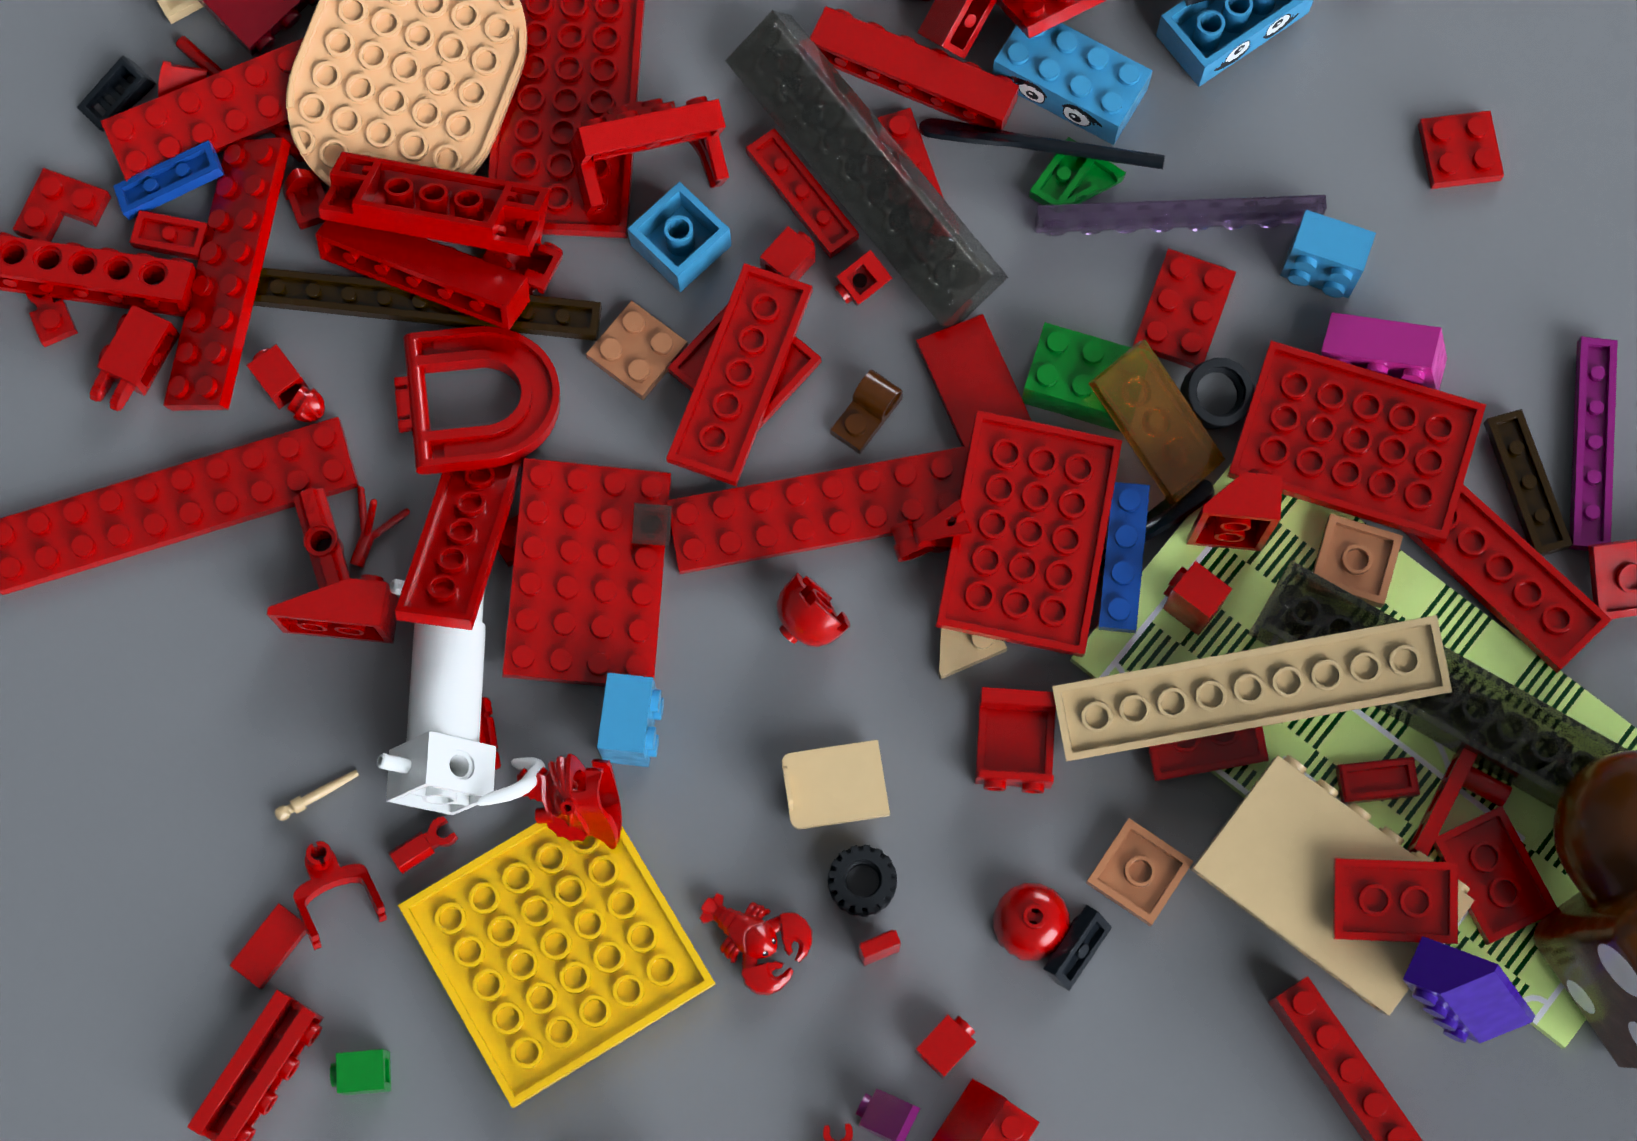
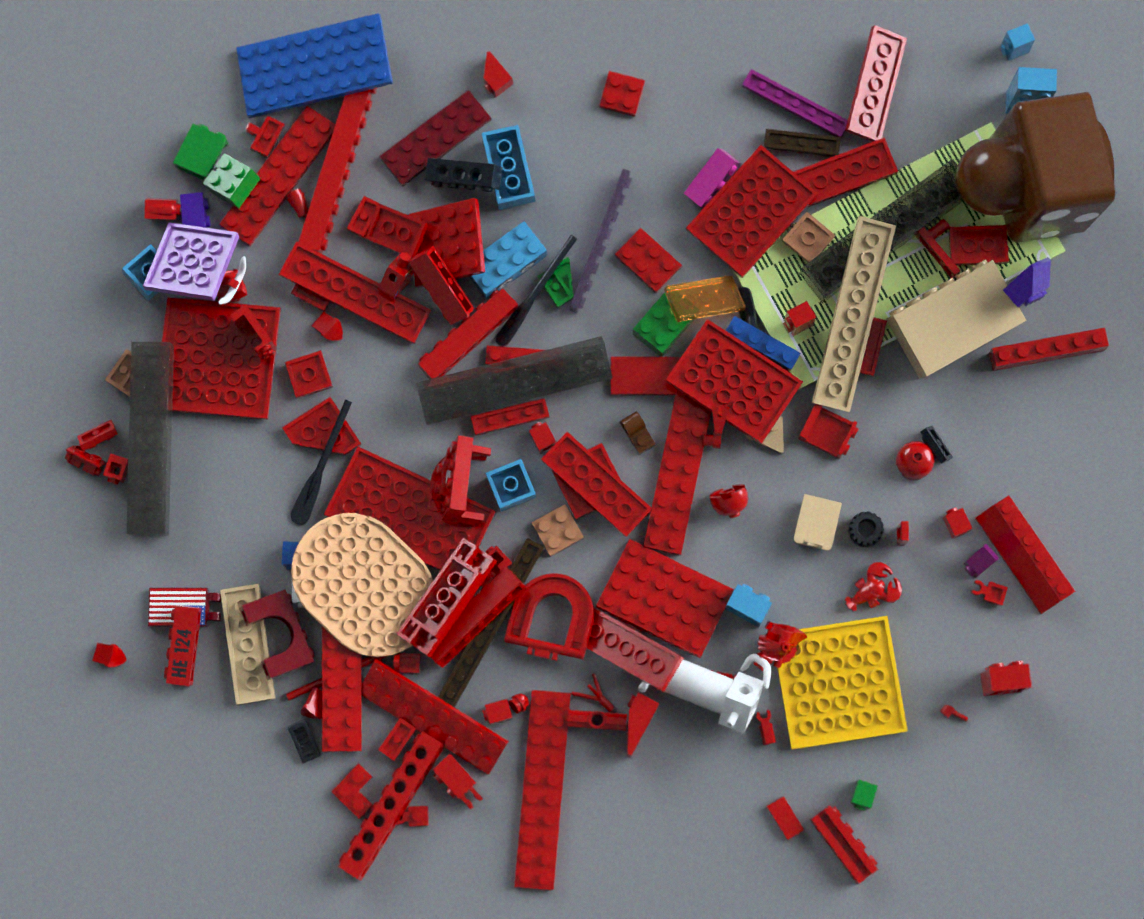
camera: 65 degrees left, 5 degrees up
blue plate [113,140,224,220] -> none
tan piece [275,770,359,821] -> none
red piece [293,841,387,950] -> none
clear smoke plate [631,503,672,546] -> none
red brick [834,250,893,306] -> none
nougat plate [1086,818,1194,926] -> none
black tyre [1180,358,1254,429] -> none
red slope [1187,469,1283,551] -> none
dark azure brick [1280,210,1376,299] -> none
red plate [1333,858,1458,944] -> none
red tile [1335,757,1420,804] -> none

